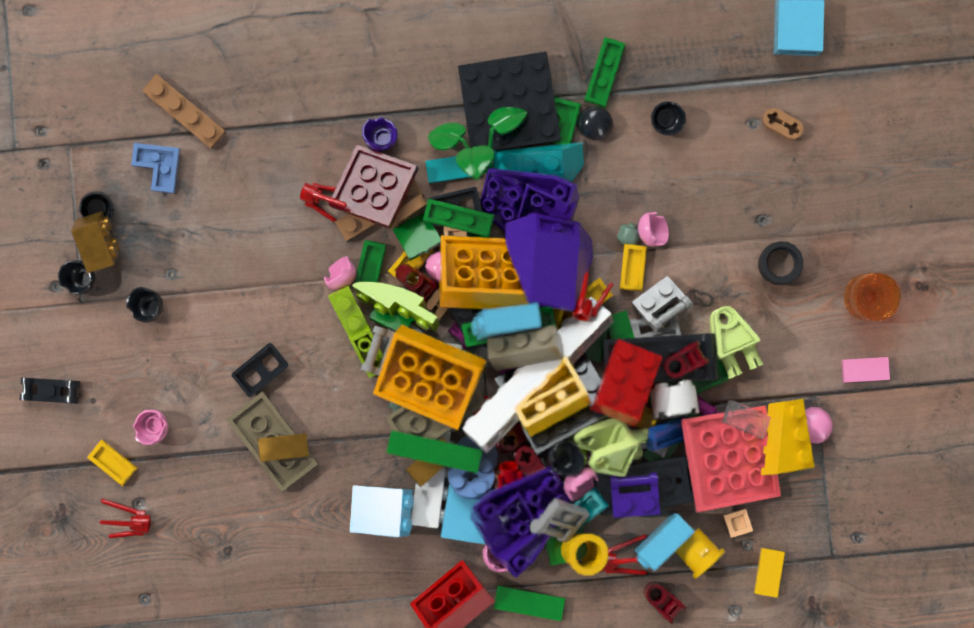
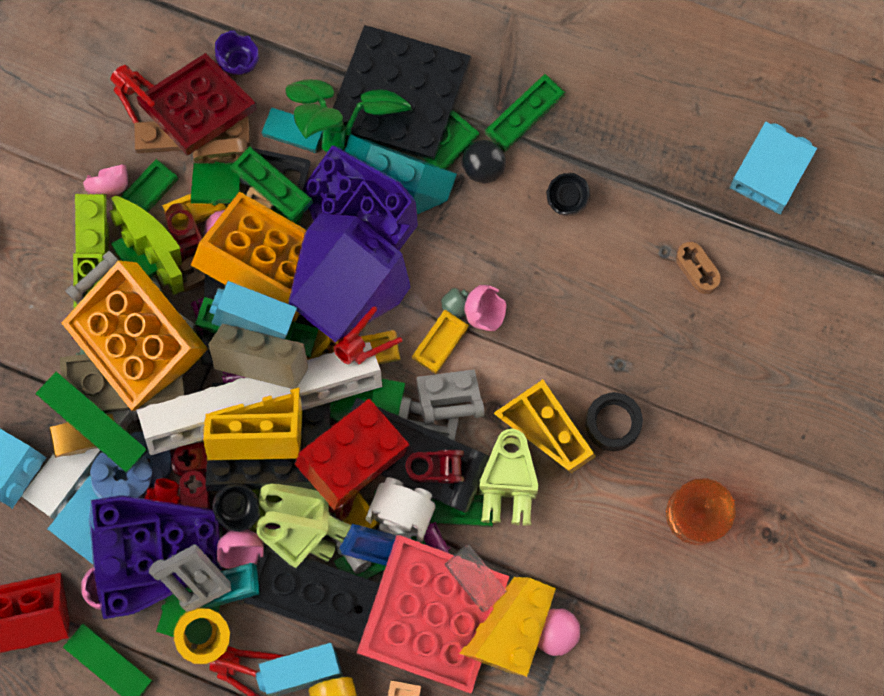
camera: 30 degrees right, 10 degrees down
dark purple plate [610,472,660,518] -> none
bright pink tile [841,357,890,383] -> none
none -> yellow wedge [494,379,596,473]

